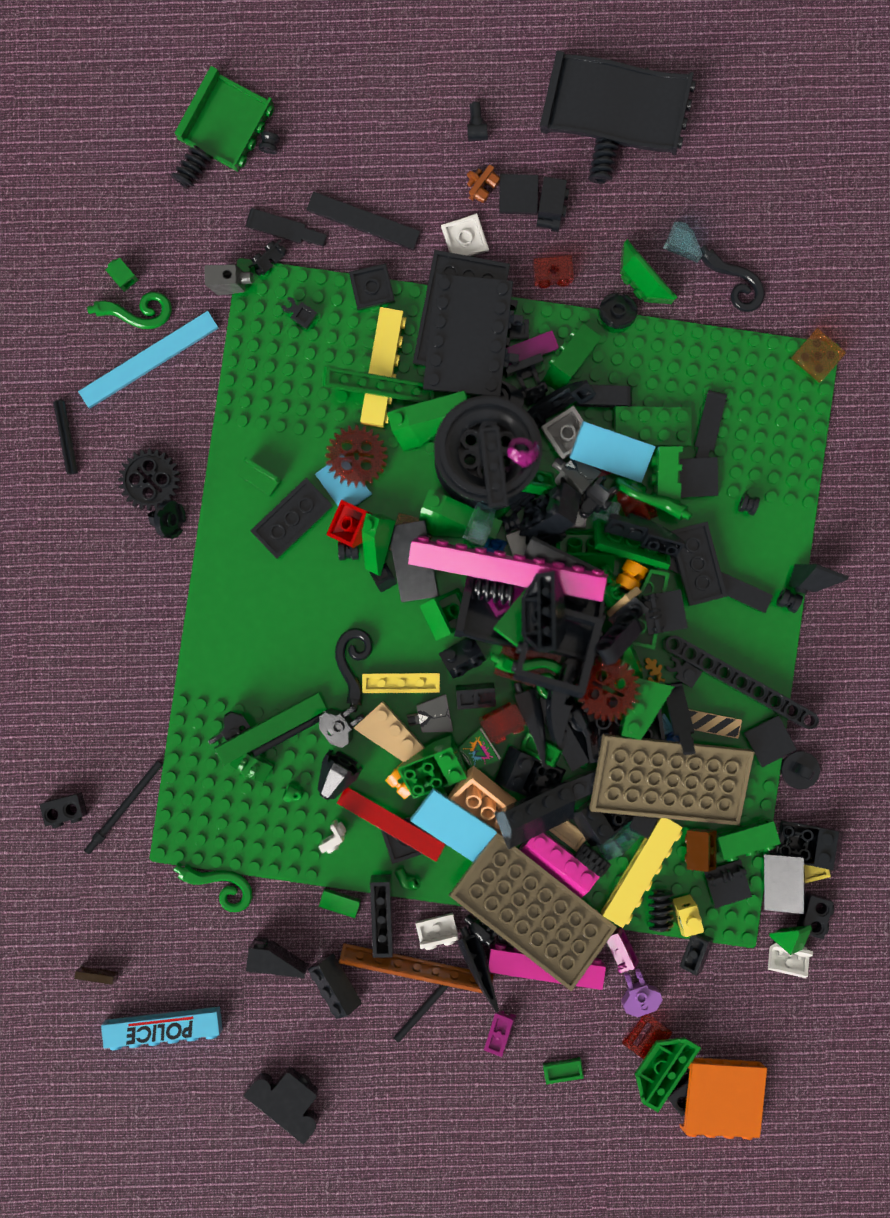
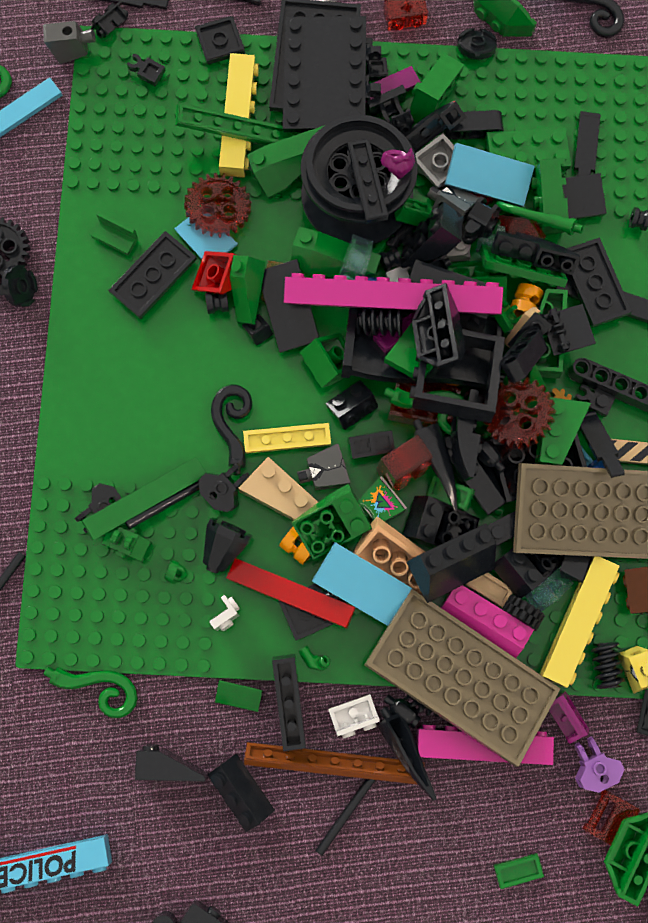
camera: 10 degrees left, 10 degrees down
magenta hinge [484,1010,516,1057] -> none

